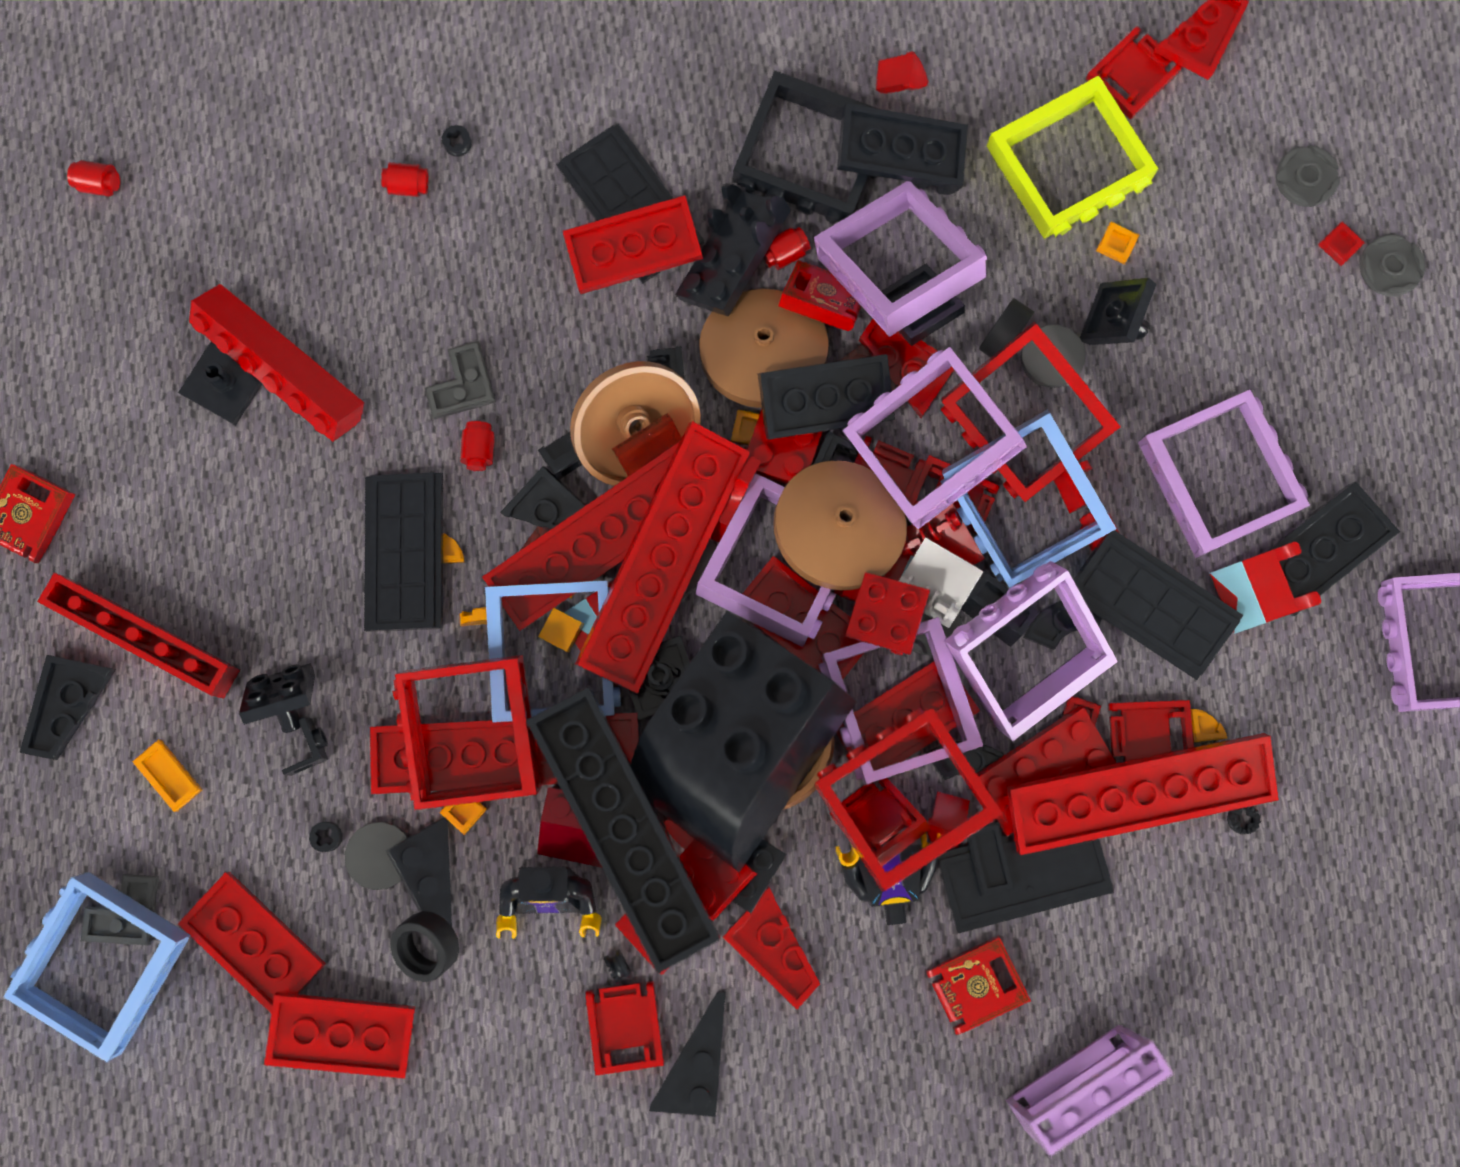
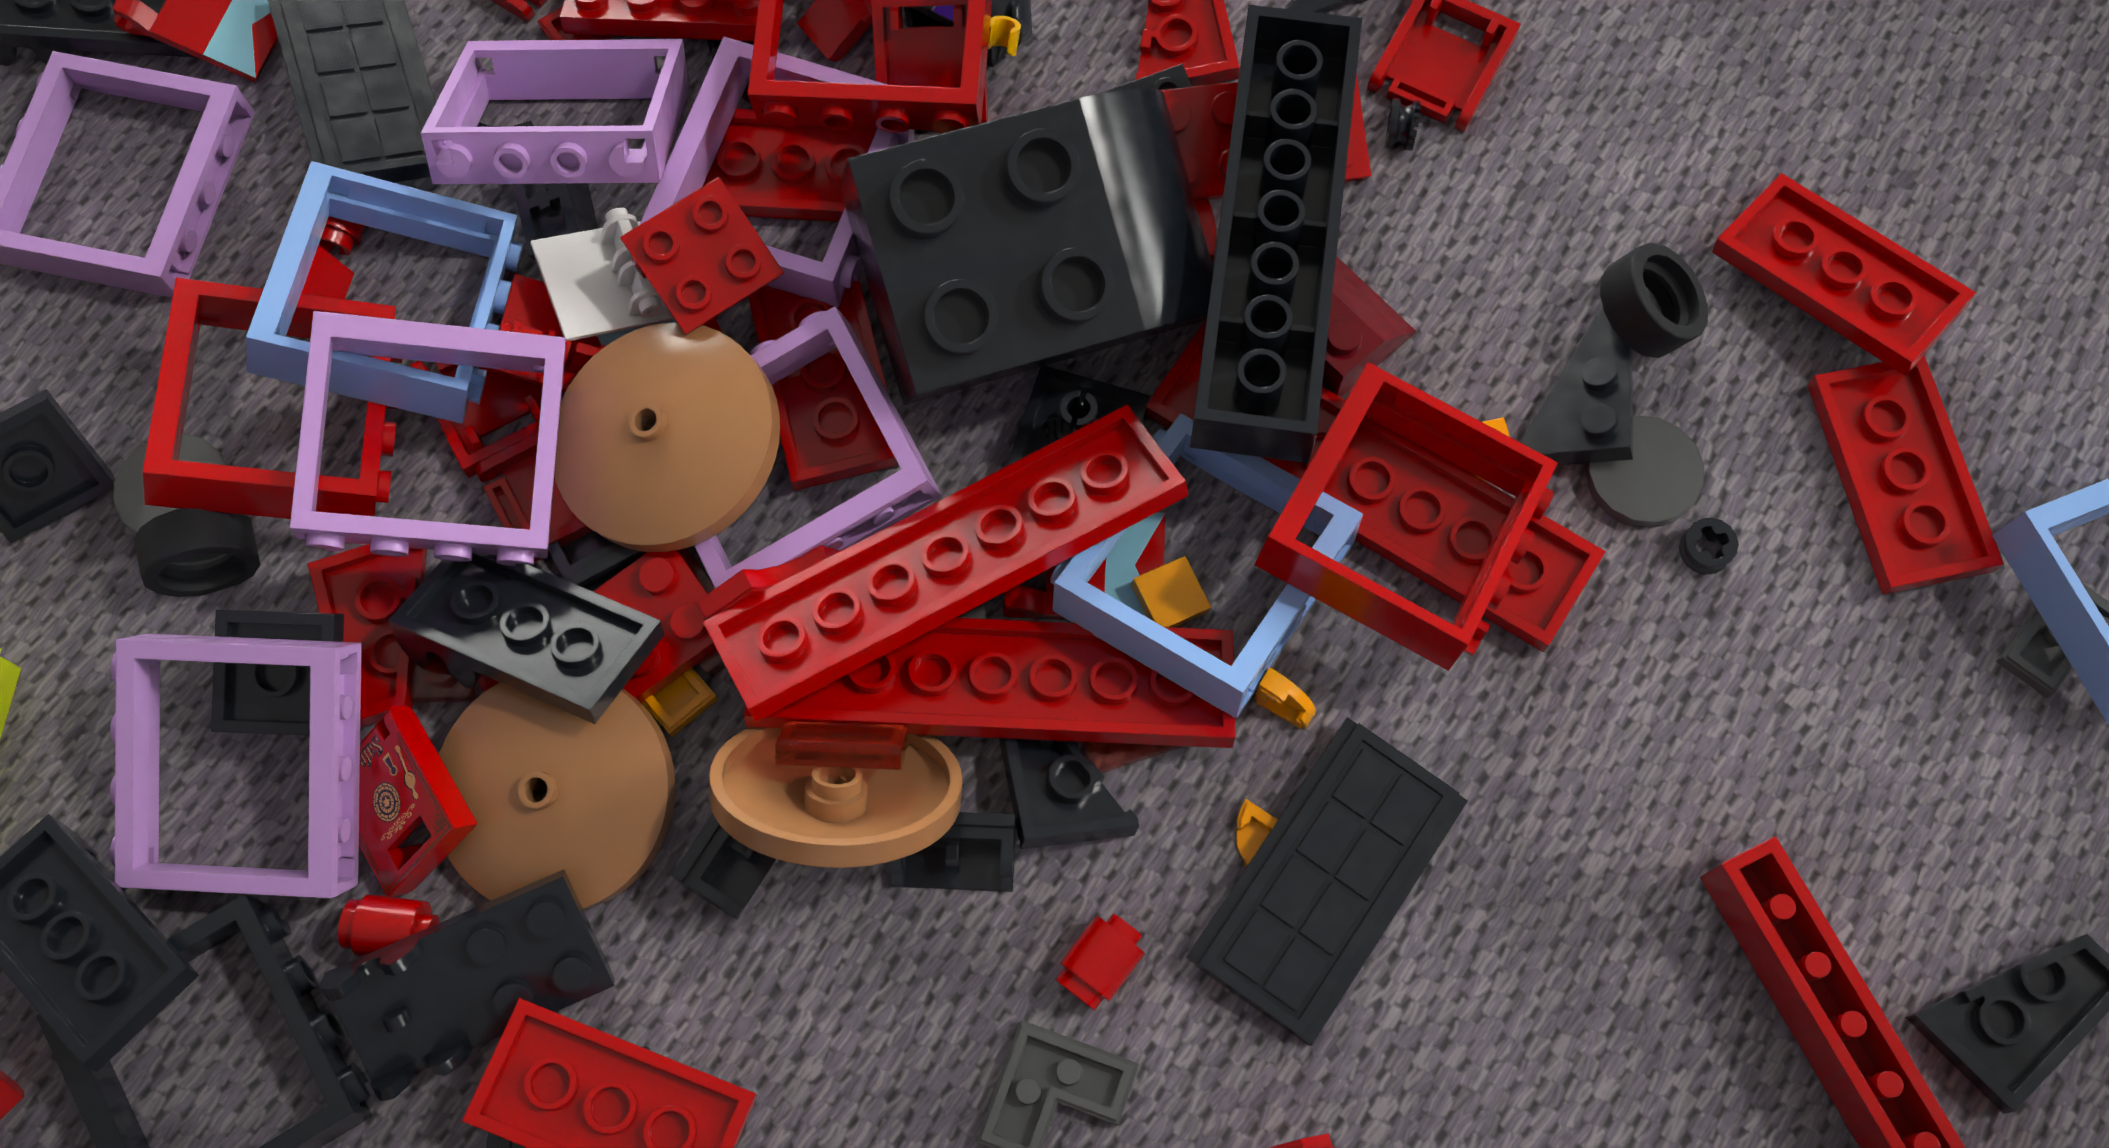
camera: 140 degrees left, 10 degrees down
light orange tile [132,739,203,812] -> none
black plate [239,663,315,733] -> none
black bracket [282,717,329,776] -> none
black torso [496,867,602,939] -> none

